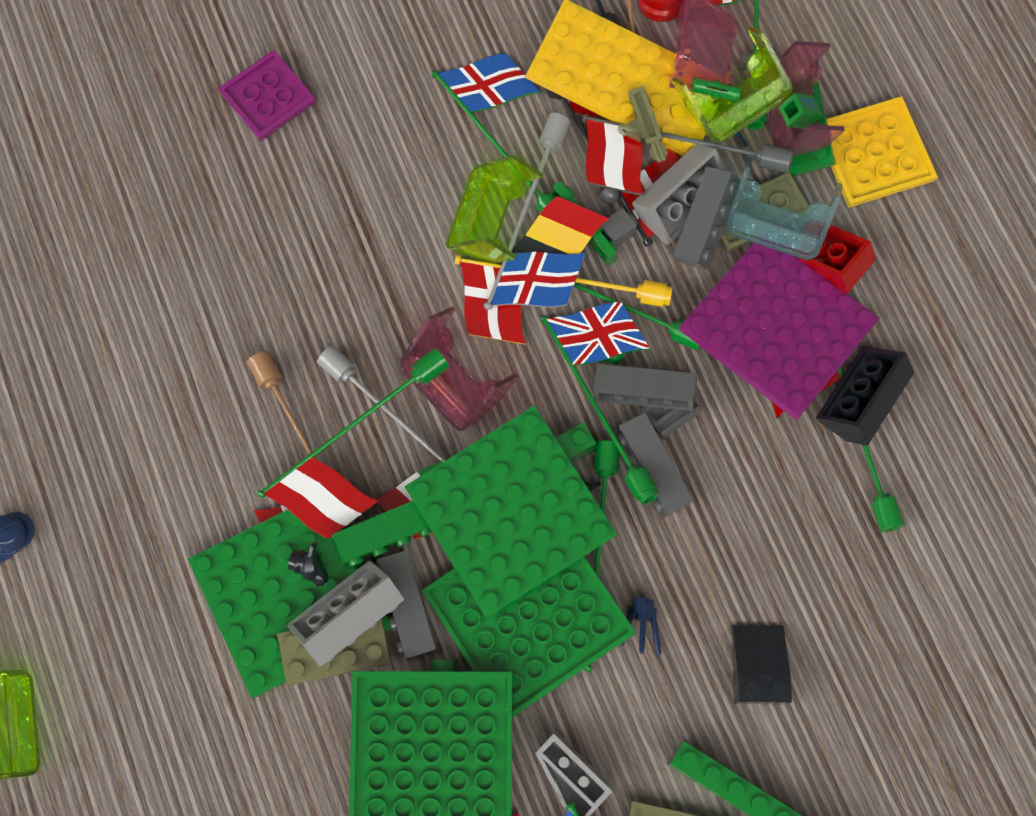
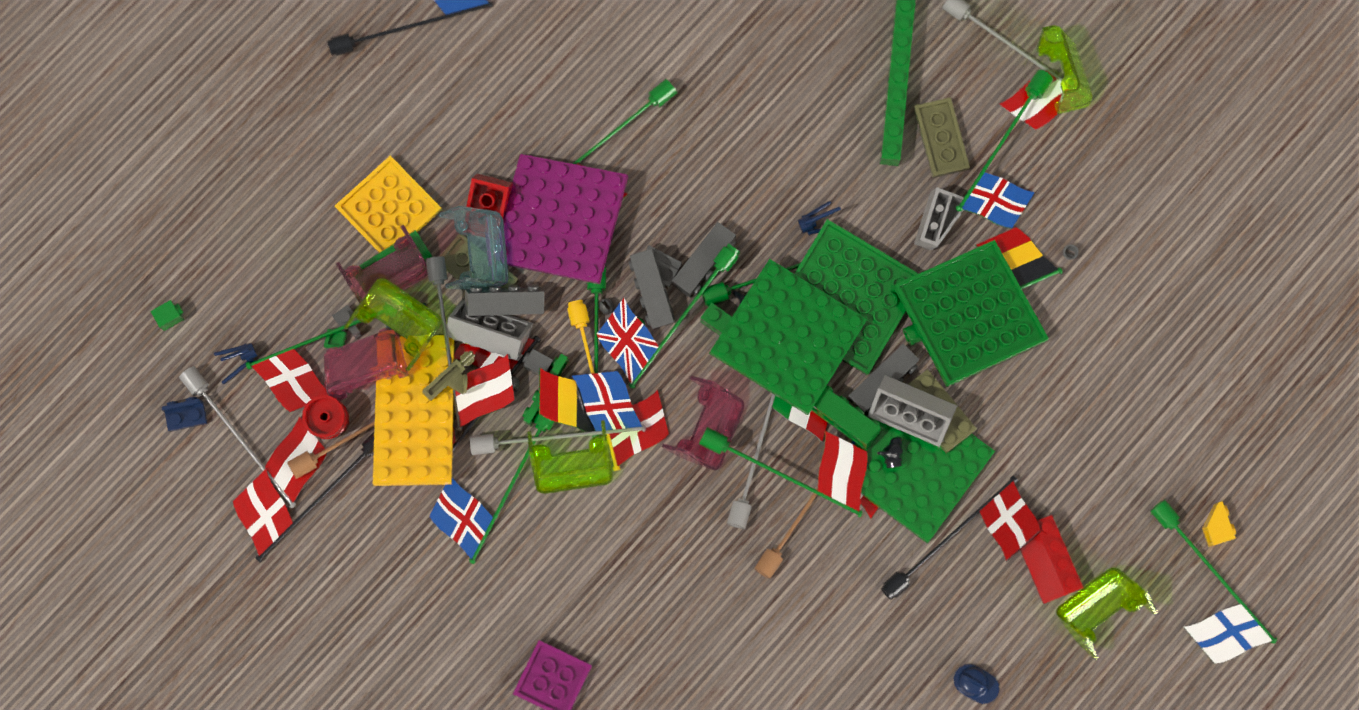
camera: 115 degrees left, 5 degrees up
green pin [691,77,741,102] -> none
black slope [732,625,792,705] -> none
green brick [779,93,822,129] -> none
black slope [815,346,914,446] -> none
none -> green tile [324,329,347,351]
none -> dark grey hinge [599,298,614,314]
none -> flag [881,475,1040,600]
none -> red slope [1020,515,1083,604]

